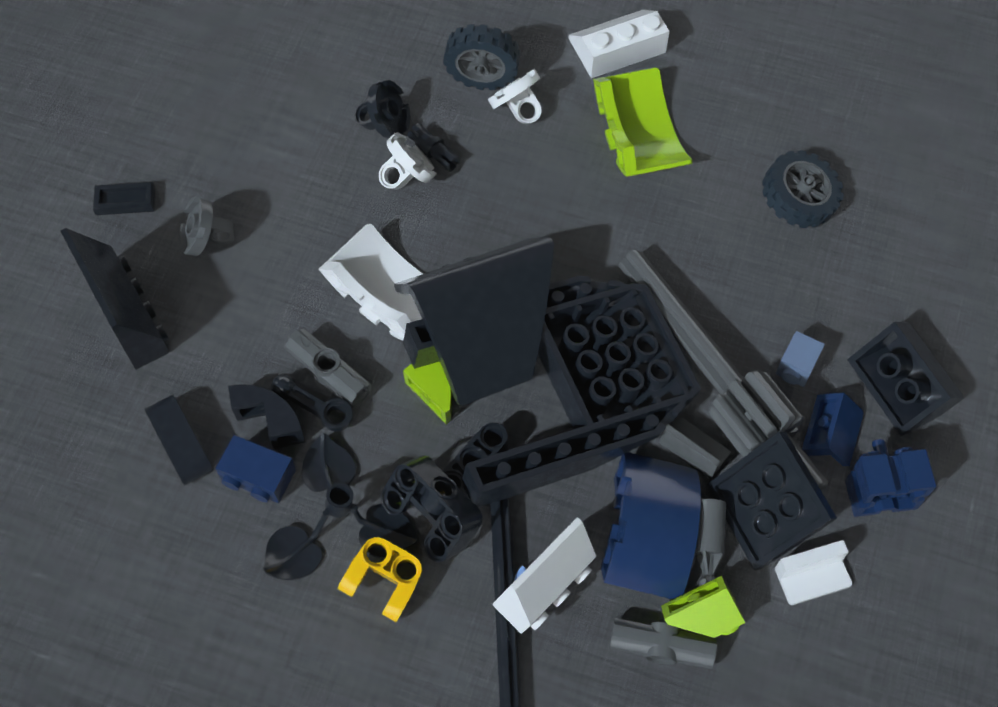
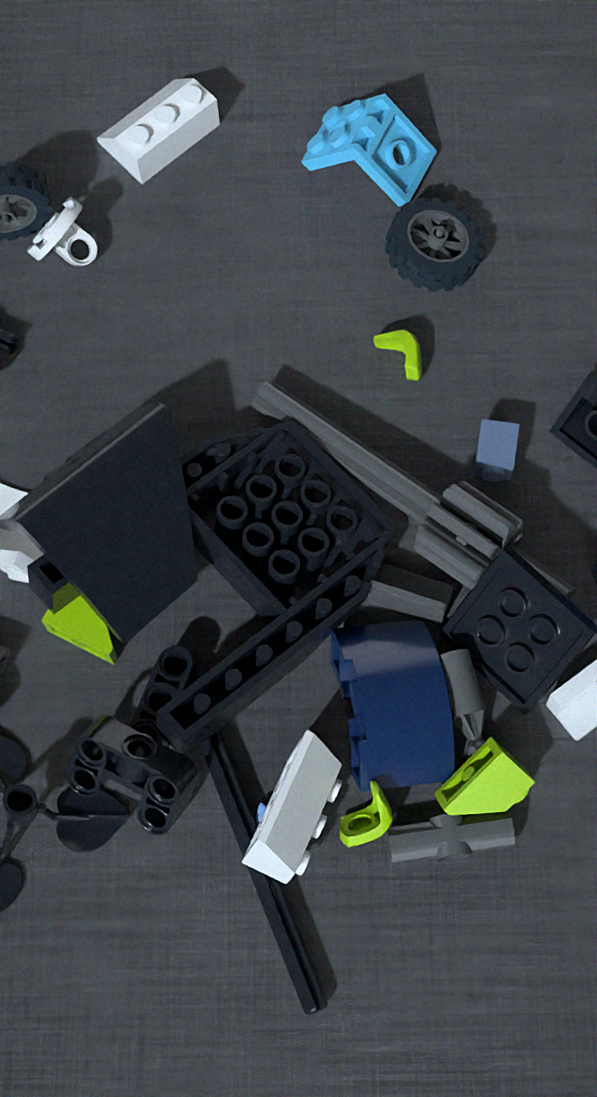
camera: 15 degrees left, 5 degrees up
yellow piece [337,537,422,622] -> none
lime panel [593,67,693,177] -> none
dark blue panel [802,393,864,466] -> none
none -> medium azure bracket [301,94,437,207]
none -> lime hair [339,781,393,848]
none -> lime hair [373,329,422,382]

